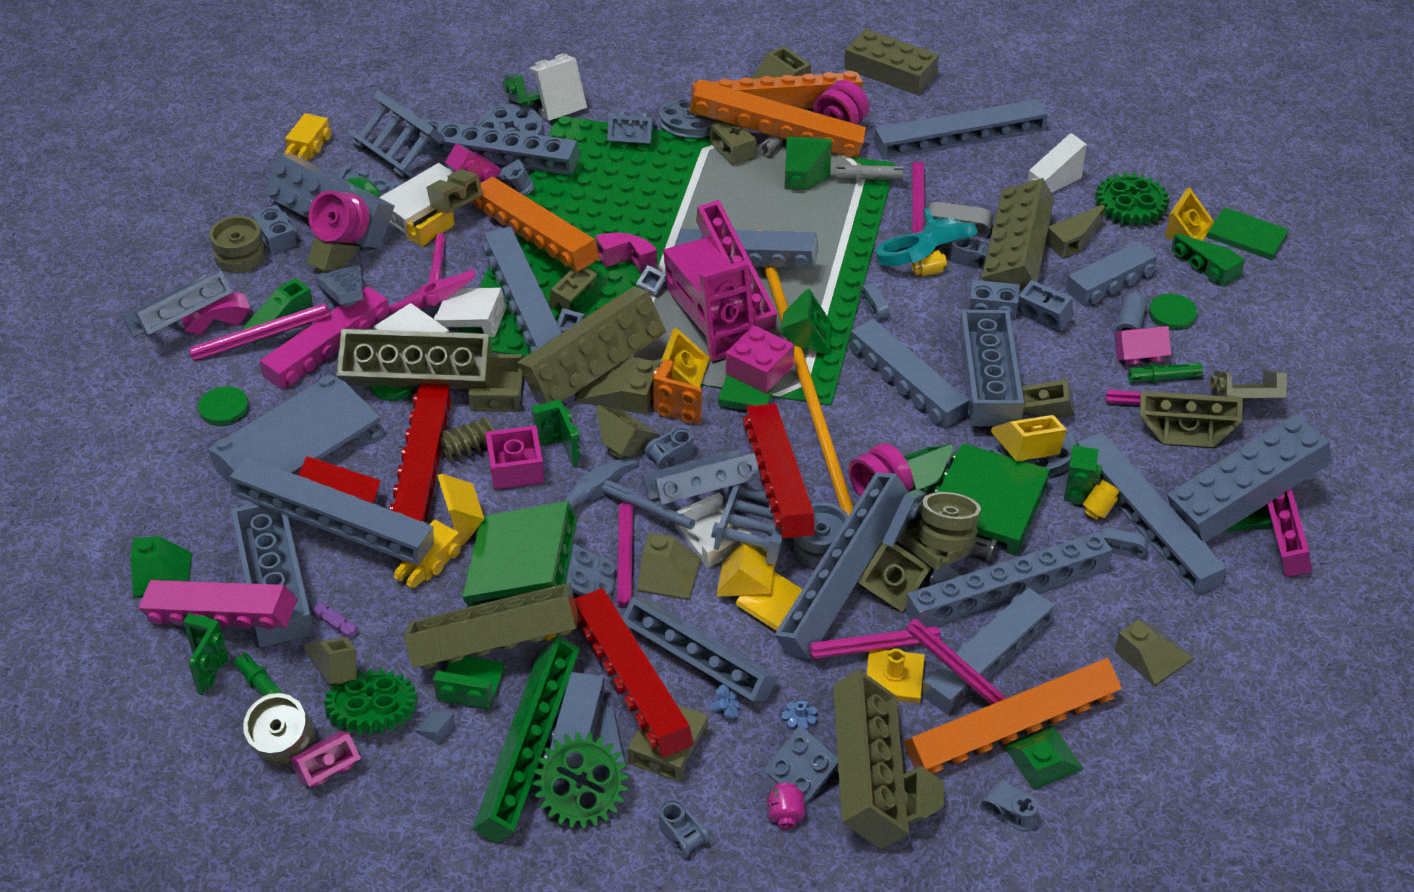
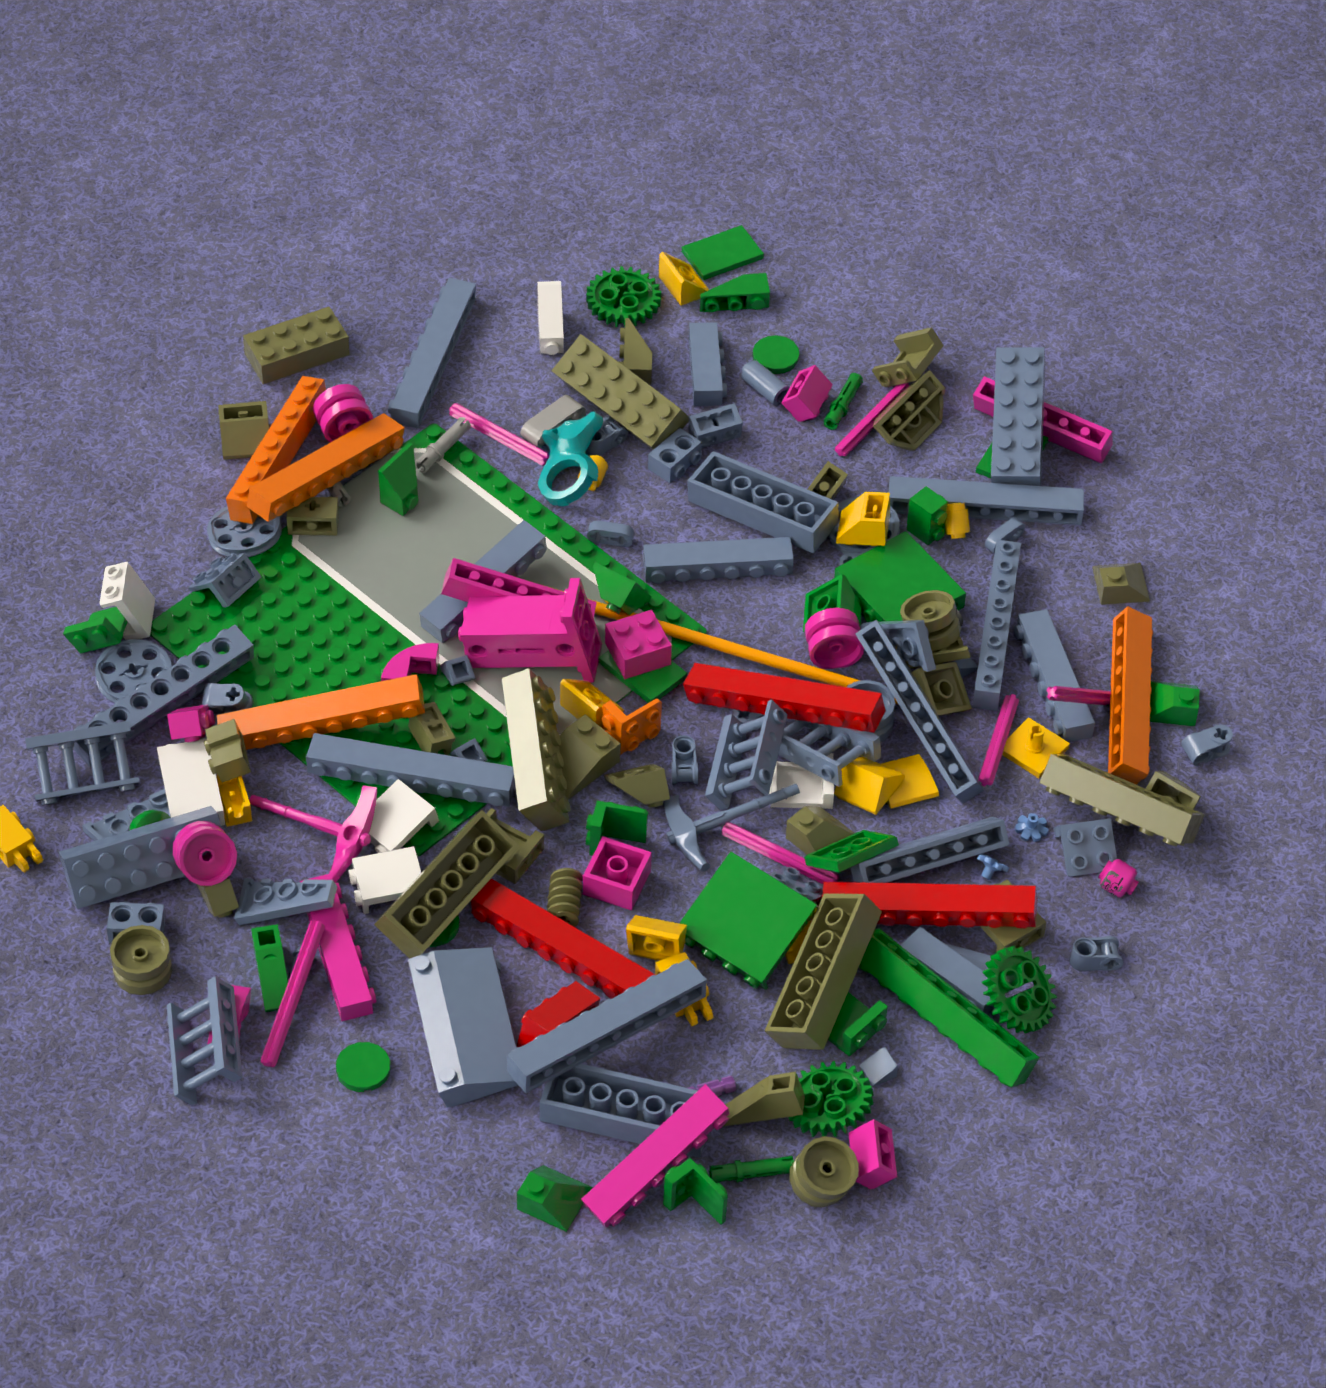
camera: 60 degrees left, 5 degrees up
none -> green tile [805,830,899,872]

